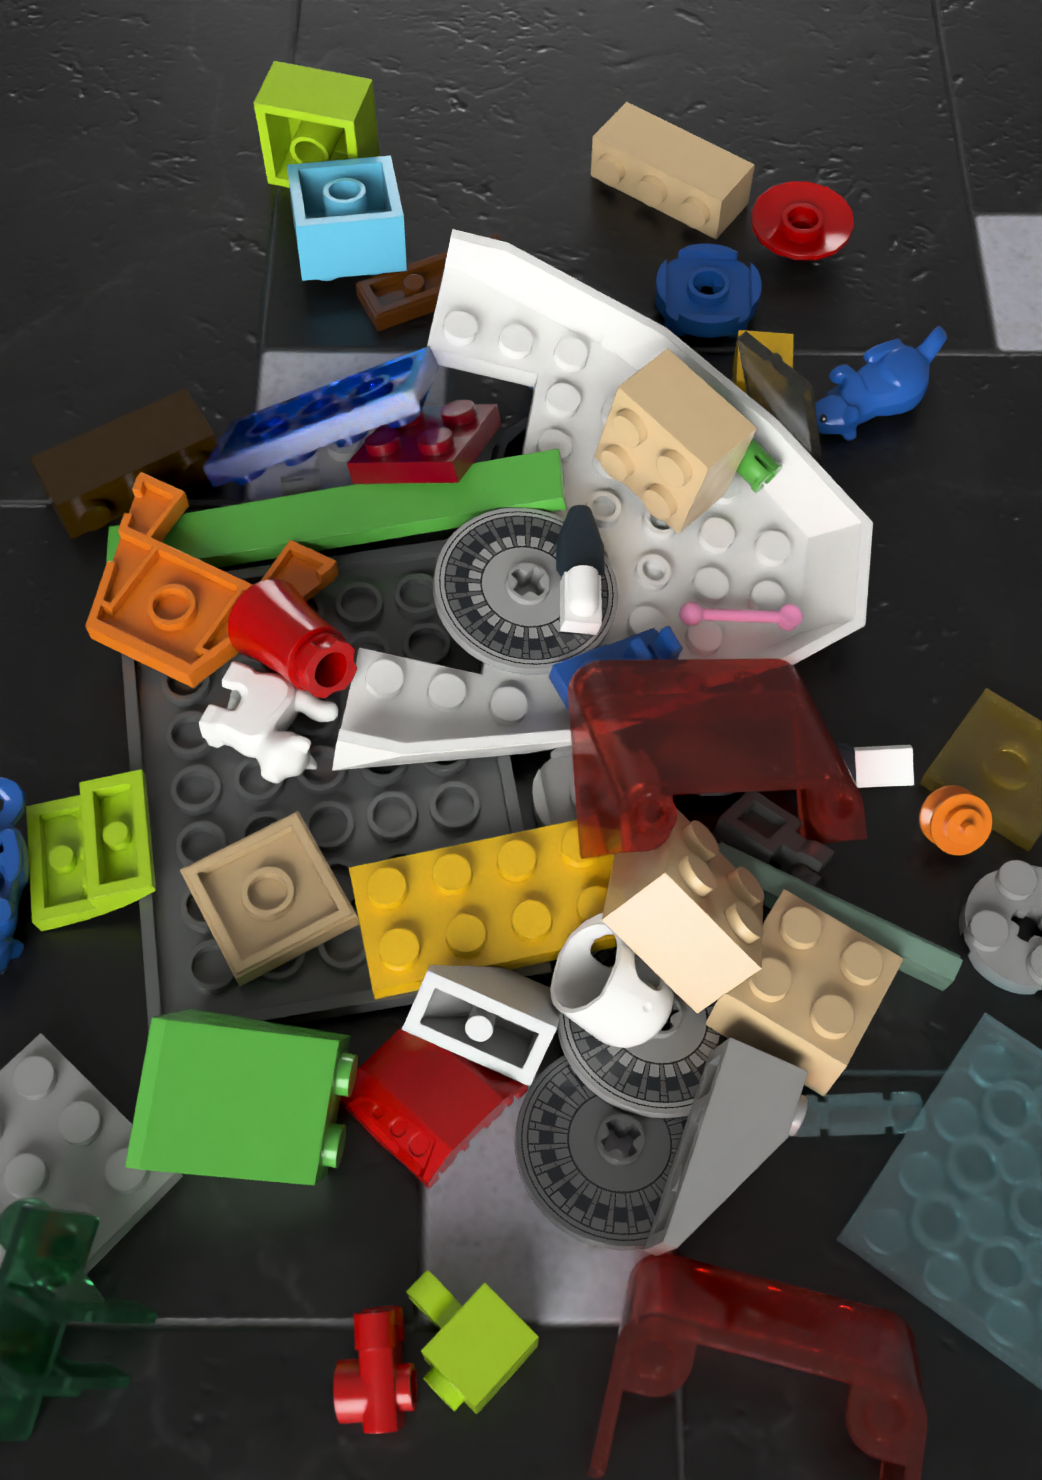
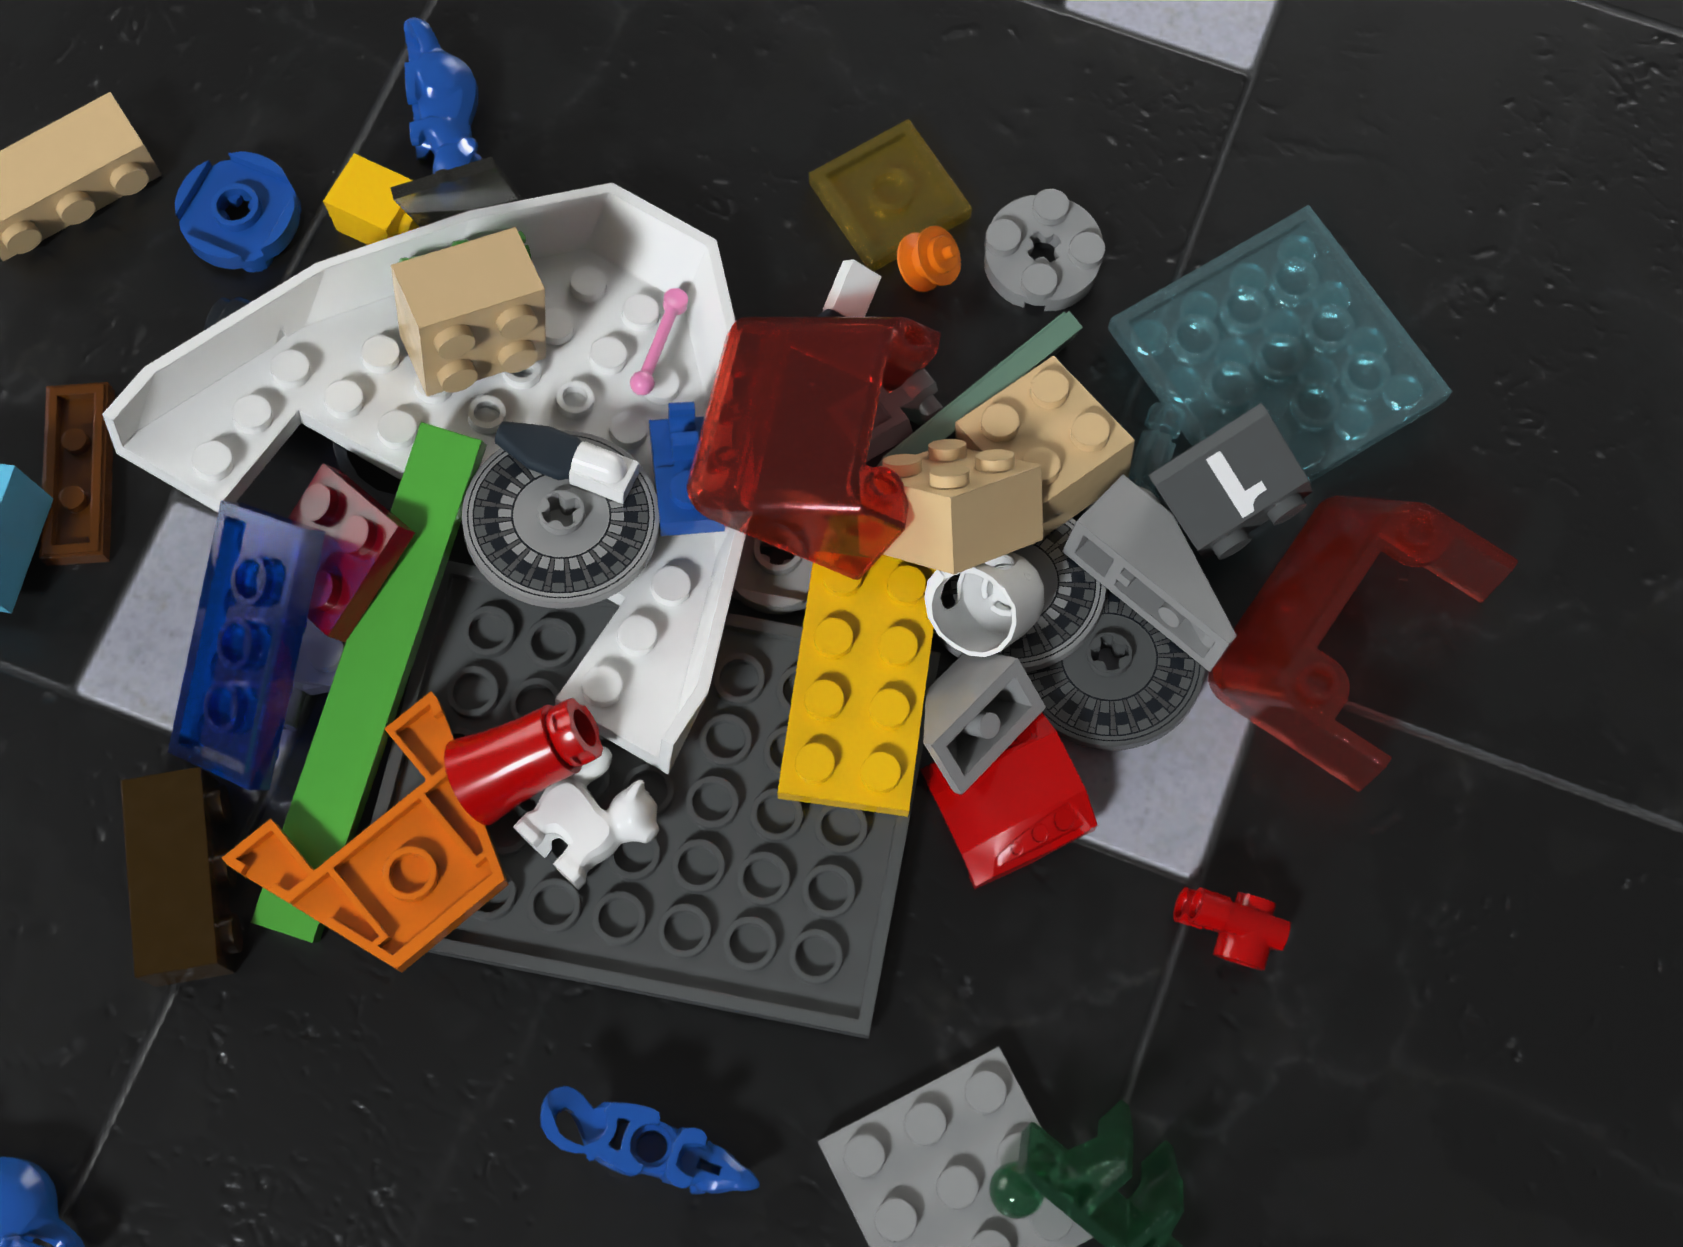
camera: 70 degrees left, 10 degrees up
lime slope [26,769,156,932] -> none
bright green slope [125,1009,358,1186] -> none
tan tile [180,811,359,987] -> none
lime brick [406,1270,539,1414] -> none
red dish [751,181,854,260] -> none
none -> dark grey slope [1148,403,1312,561]

